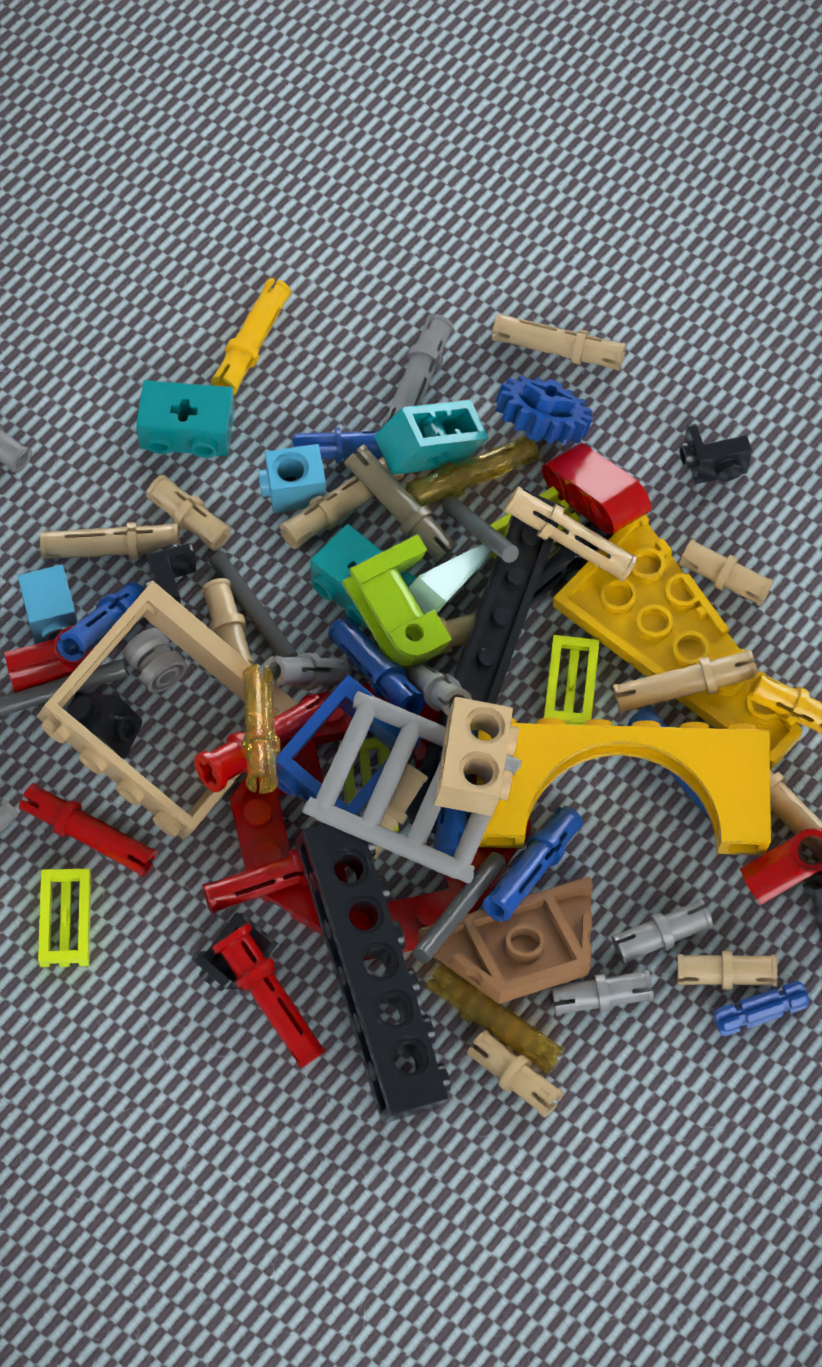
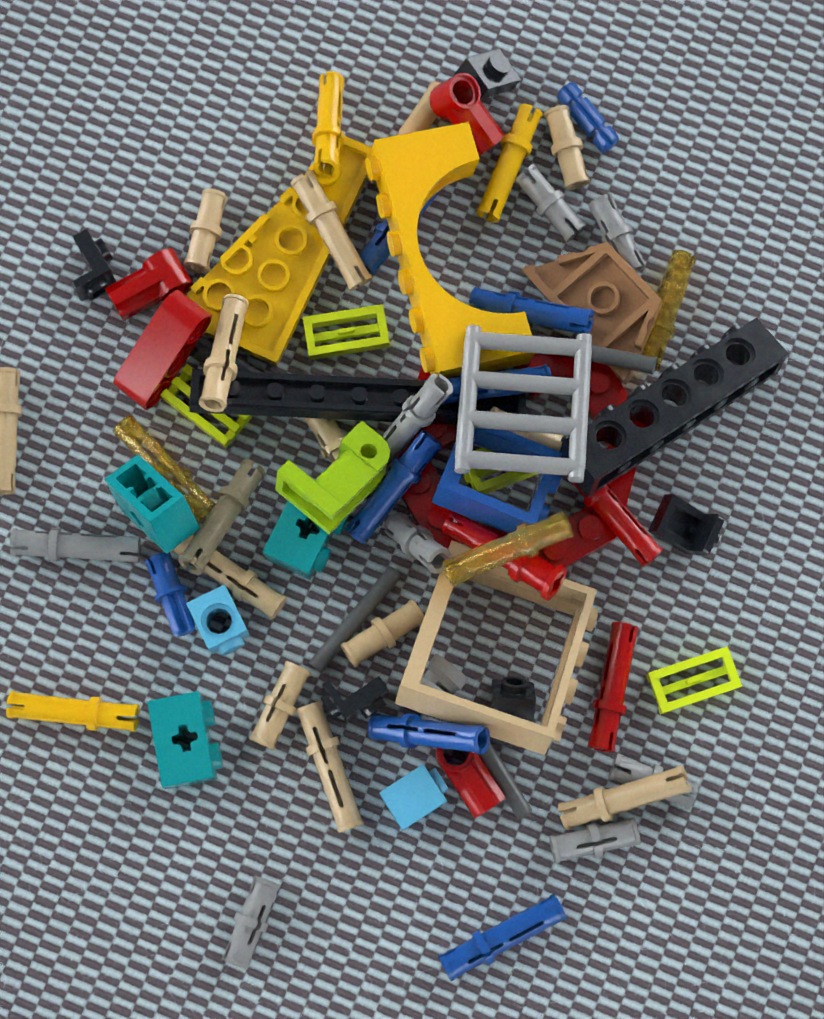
camera: 110 degrees left, 15 degrees up
red pin [211,923,326,1069] -> none
light aqua slope [409,544,493,614] -> none
tan brick [434,697,519,816] -> none
dark grey bar [442,496,519,563] -> none
tan pin [467,1030,564,1117] -> none
blue gear [495,376,593,446] -> none
none -> red piece [105,248,194,322]
none -> yellow pin [475,104,543,223]

